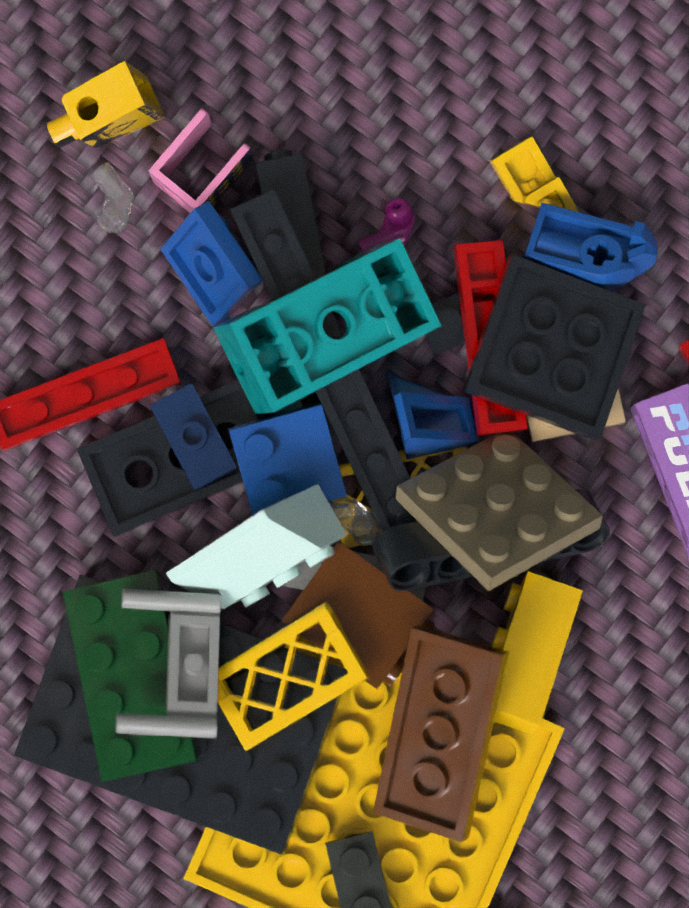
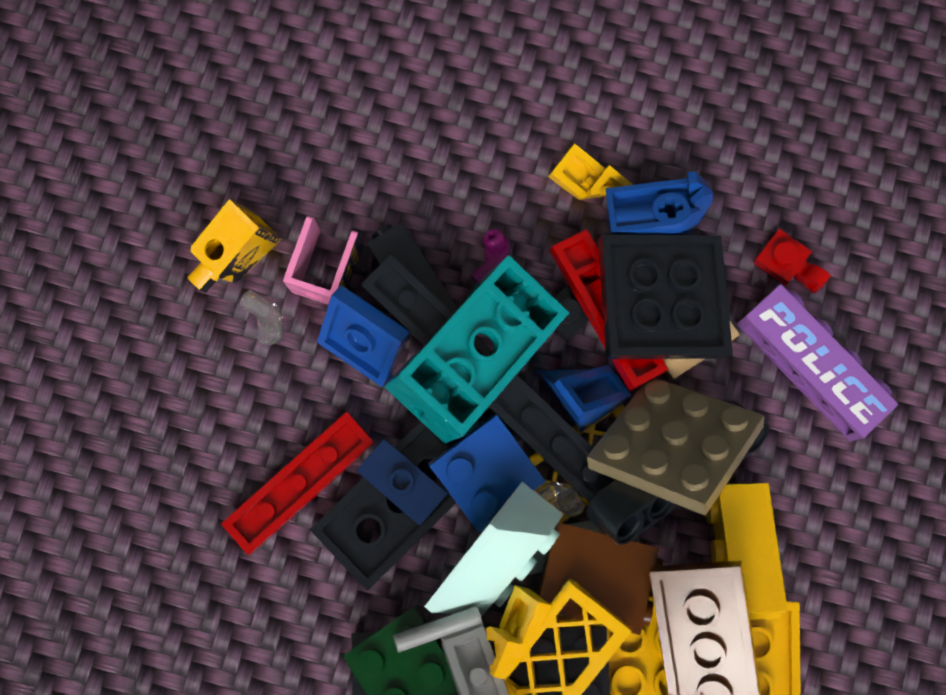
camera: 25 degrees left, 5 degrees down
none -> yellow slope [486,585,552,679]

